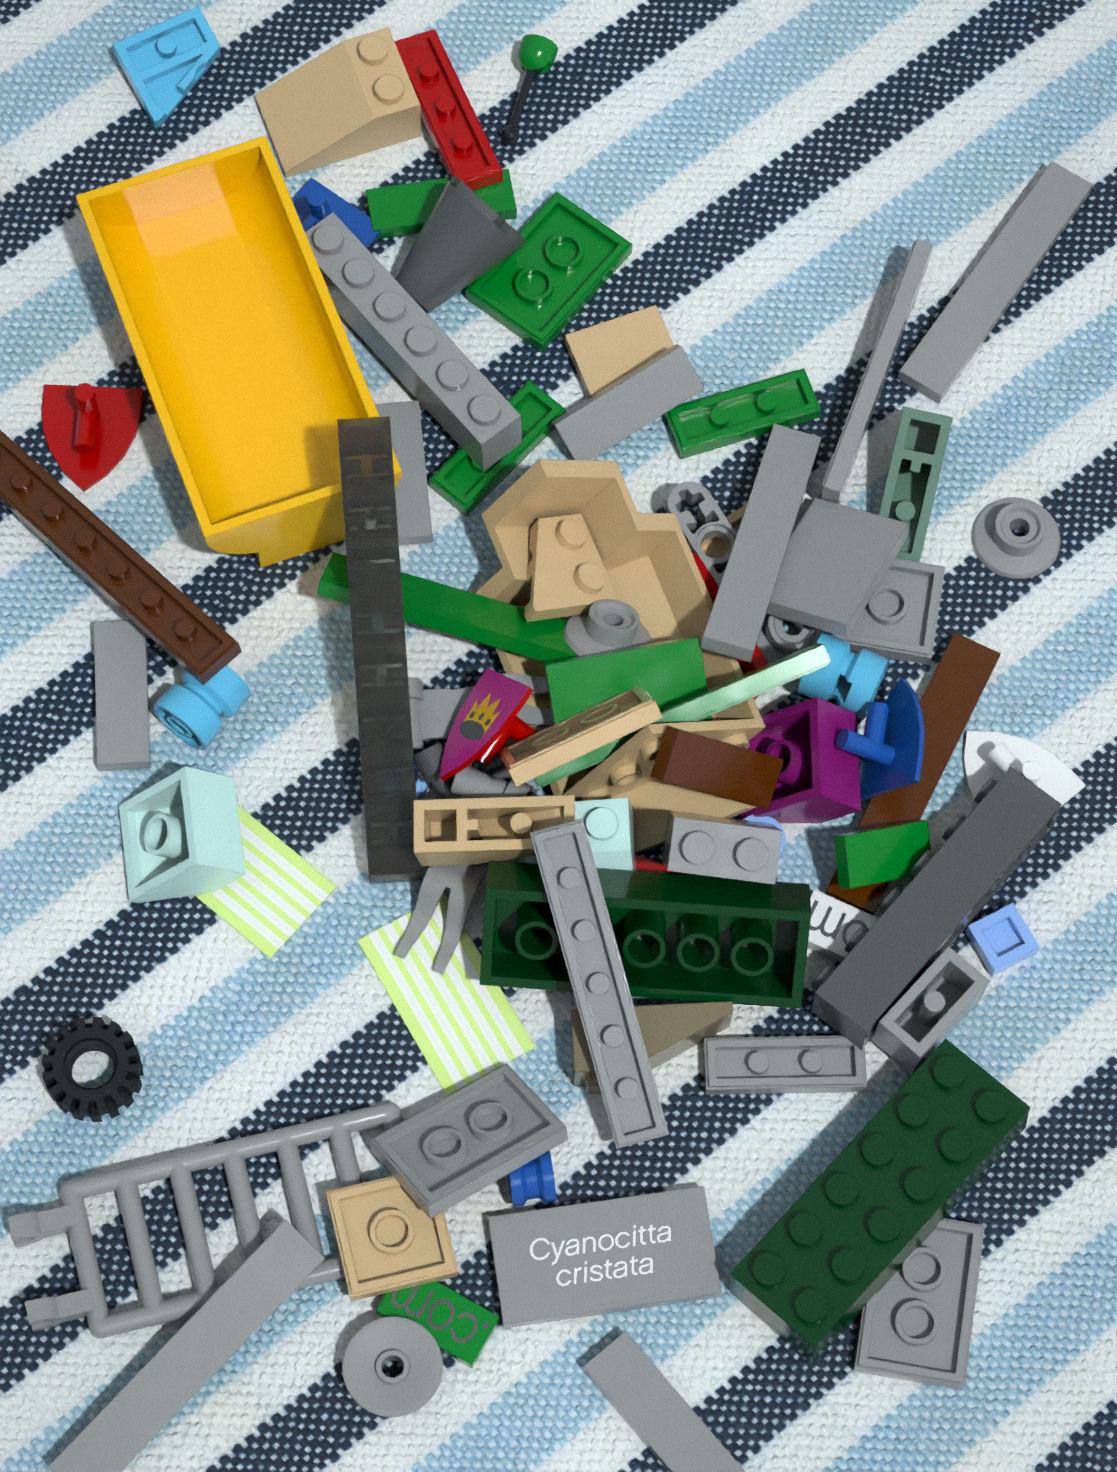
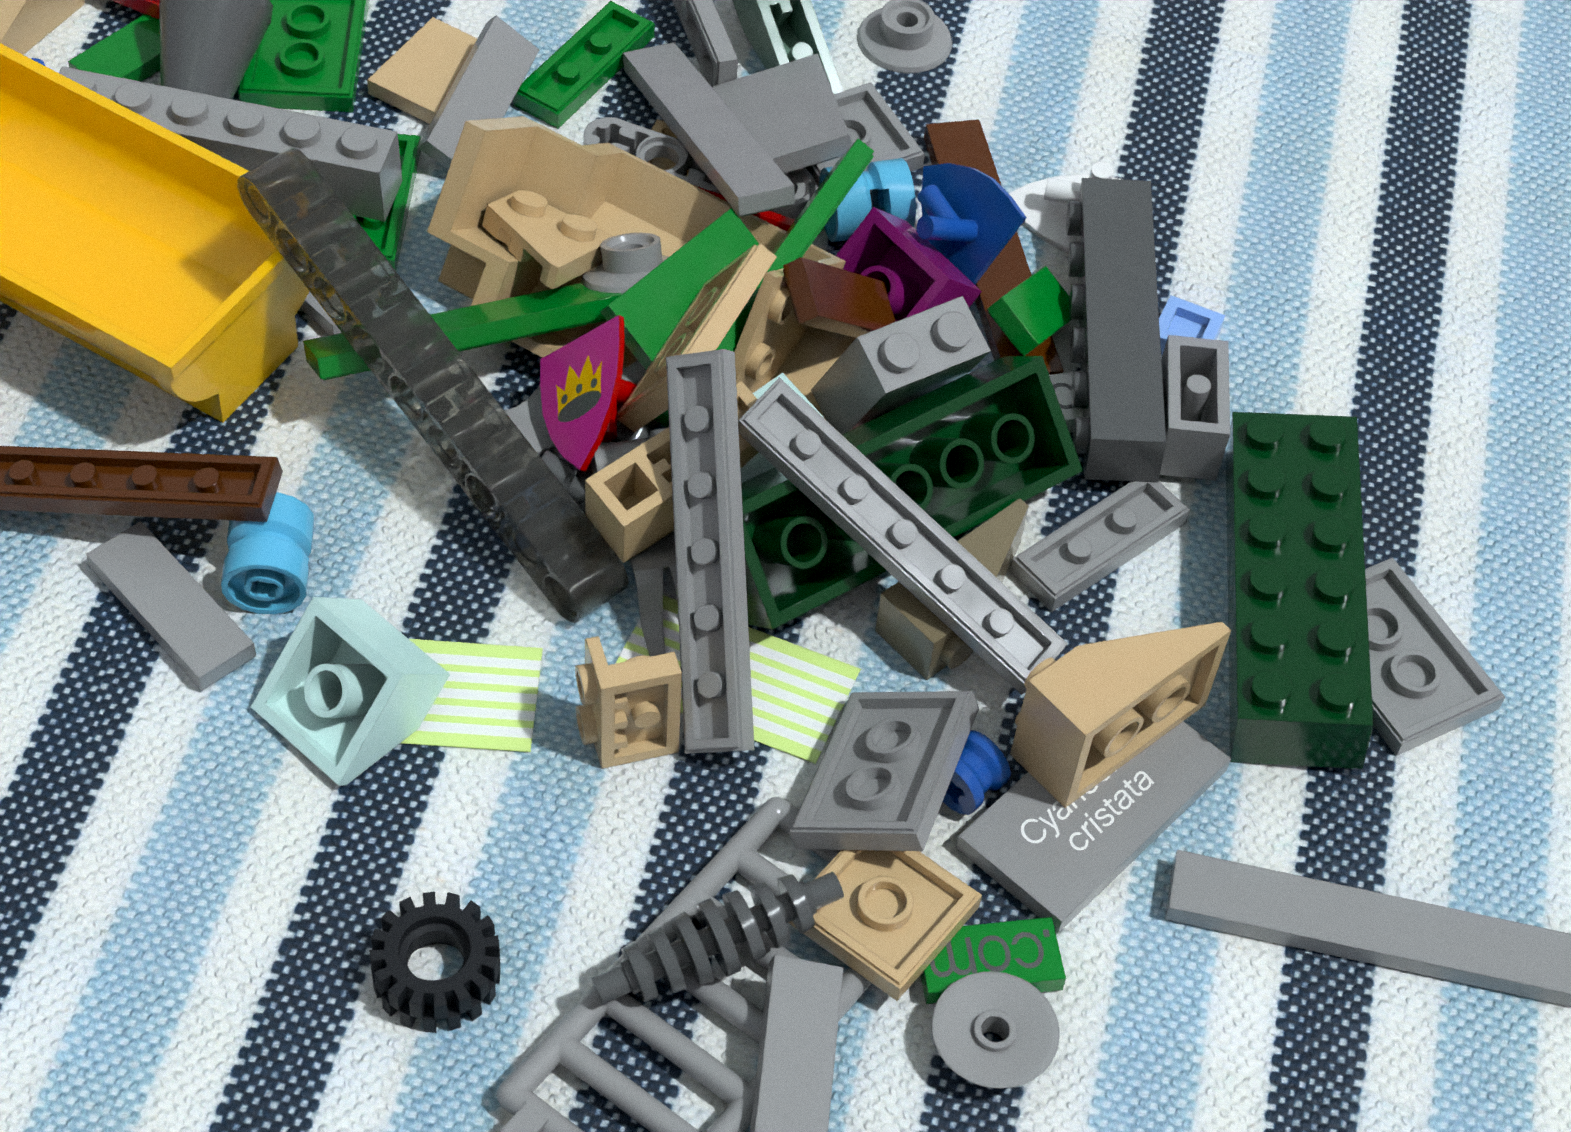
camera: 40 degrees left, 15 degrees down
none -> tan bracket [575,636,682,769]
none -> dark grey piece [591,872,844,1005]
none -> light grey tile [666,349,754,754]
none -> tan slope [1010,622,1231,808]

